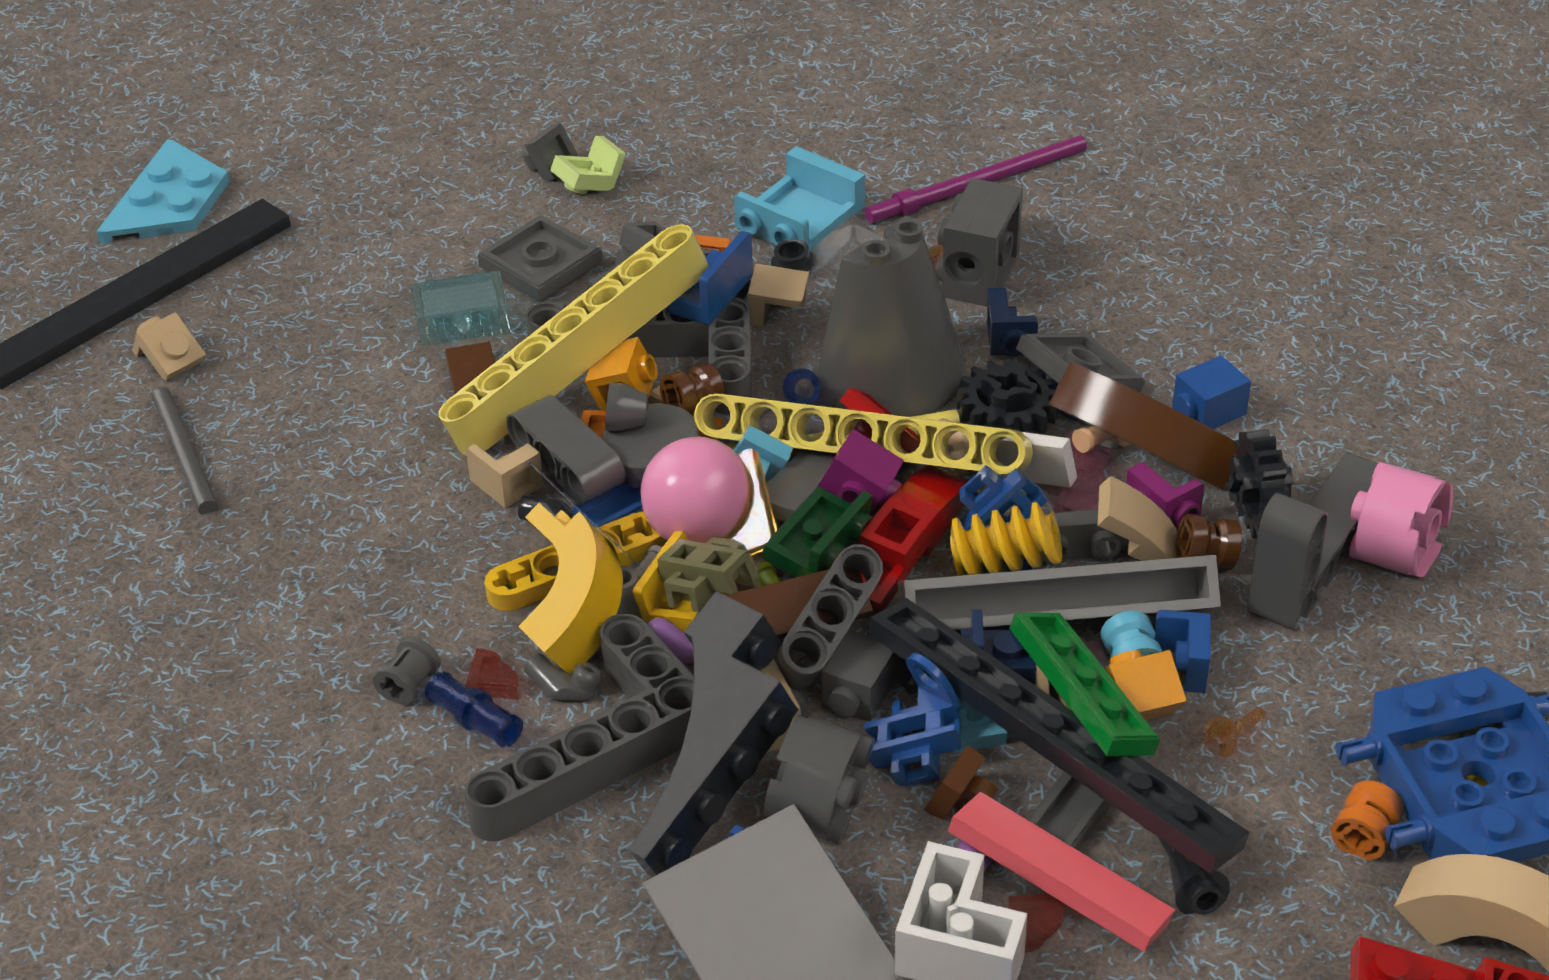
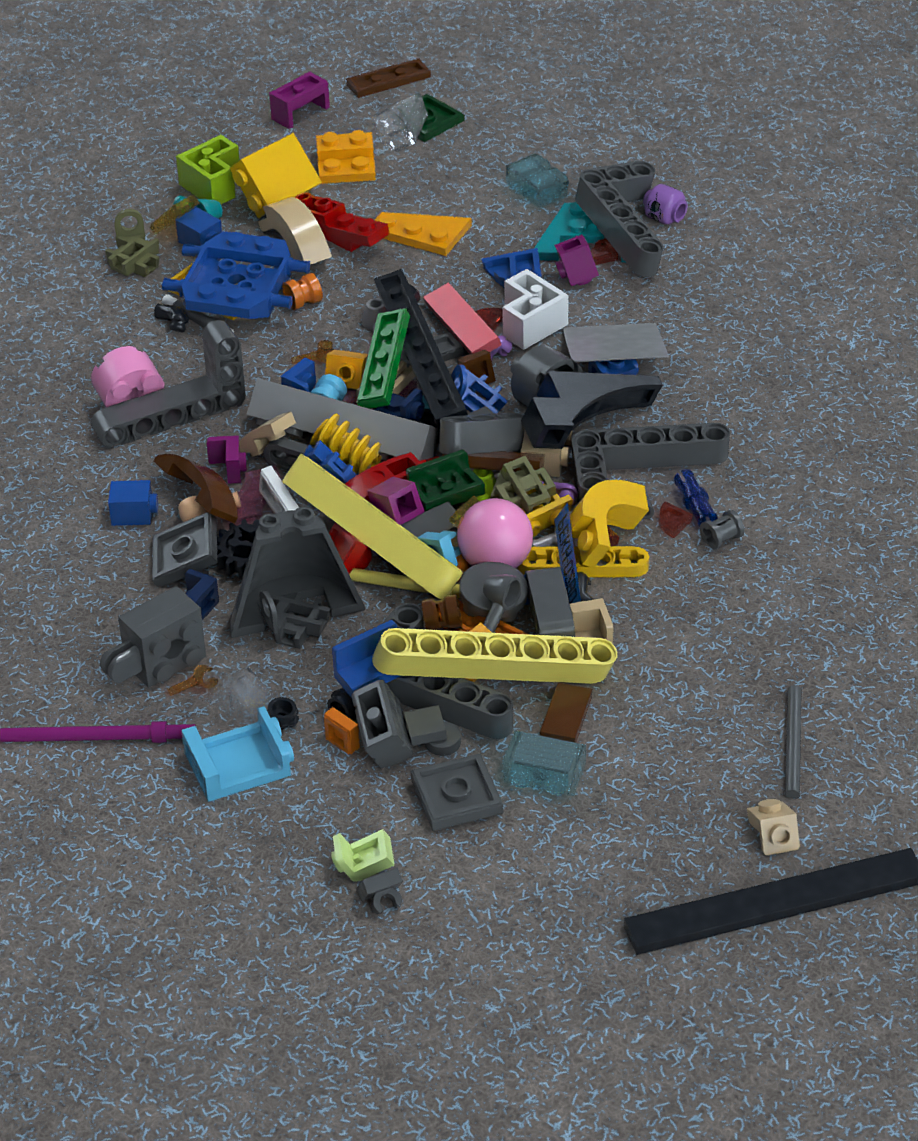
camera: 150 degrees left, 0 degrees up
medium azure wing [96,139,230,243] -> none
tan panel [747,264,809,327] -> none
clear blue pin [782,368,821,405] -> none
reddish brown wheel [1175,514,1242,570] -> none
black gear [1227,429,1294,539] -> none

